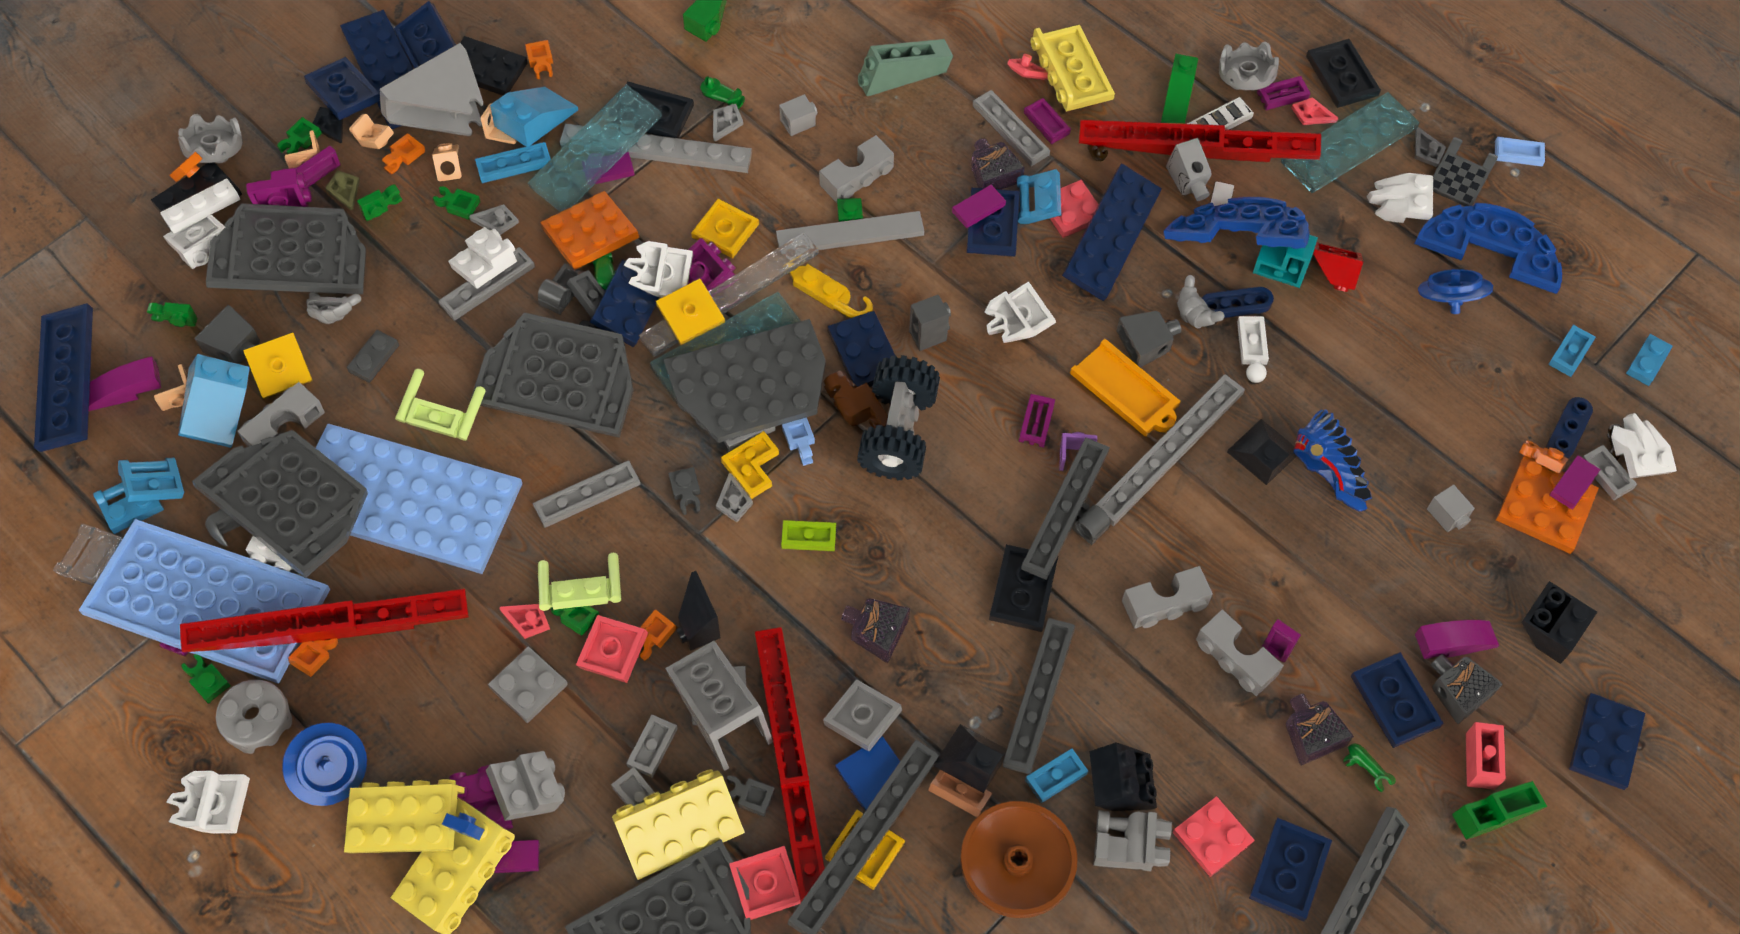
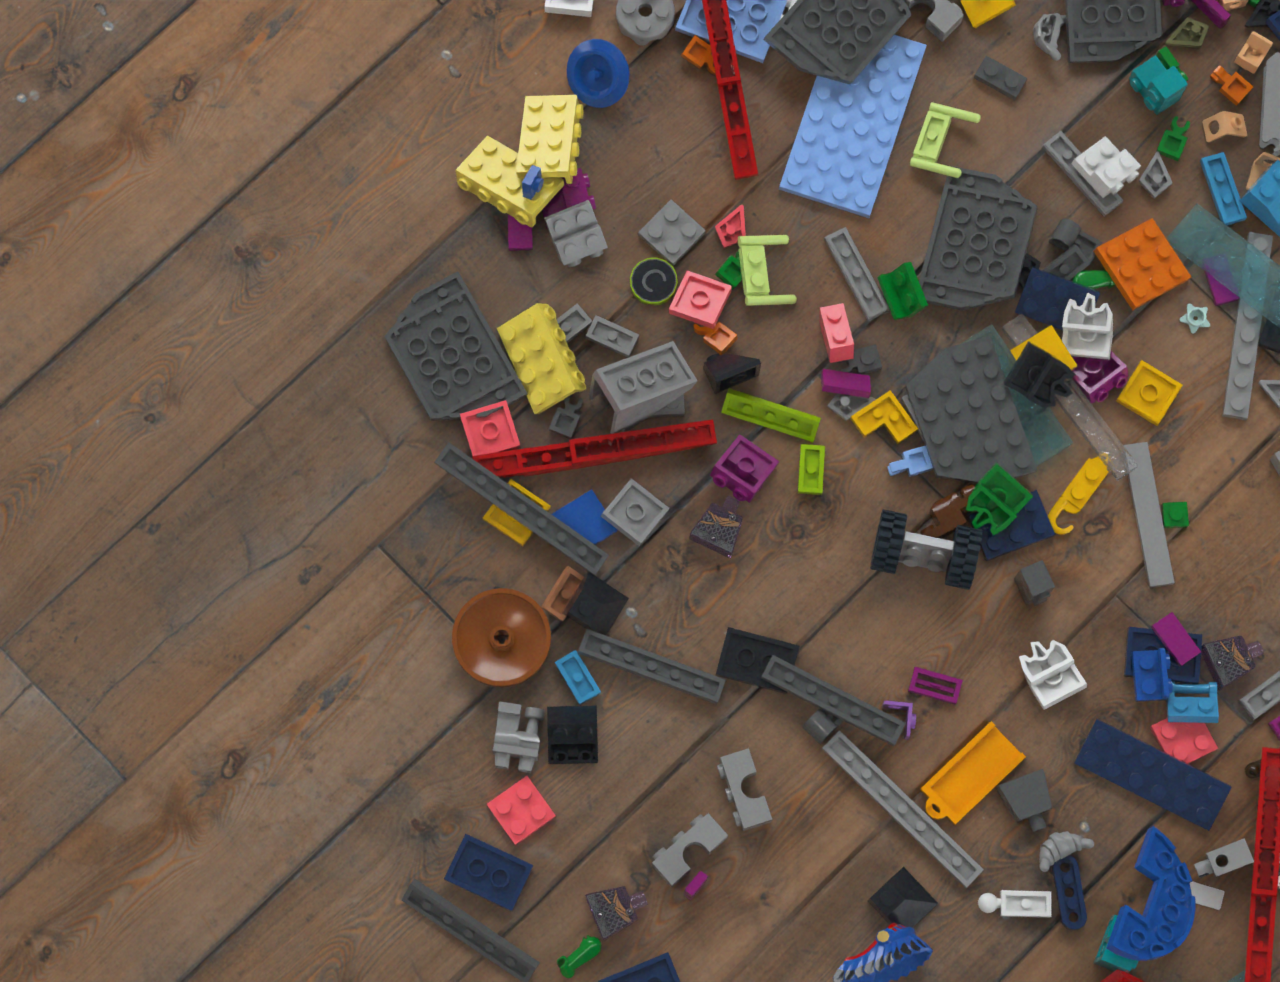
camera: 90 degrees right, 15 degrees up
light grey arch [819,135,894,203] -> none
none -> black tile [630,258,678,305]
none -> magenta plate [710,434,779,503]
none -> lime plate [721,388,821,442]
none -> coral brick [819,303,854,363]
none -> magenta tile [821,369,871,398]
none -> green bracket [878,262,928,320]
none -> green plate [966,462,1033,536]
none -> black plate [1003,341,1076,407]
none -> teal brick [1129,55,1188,115]
none -> blue bracket [1131,648,1173,702]
none -> light aqua plate [1180,303,1210,334]

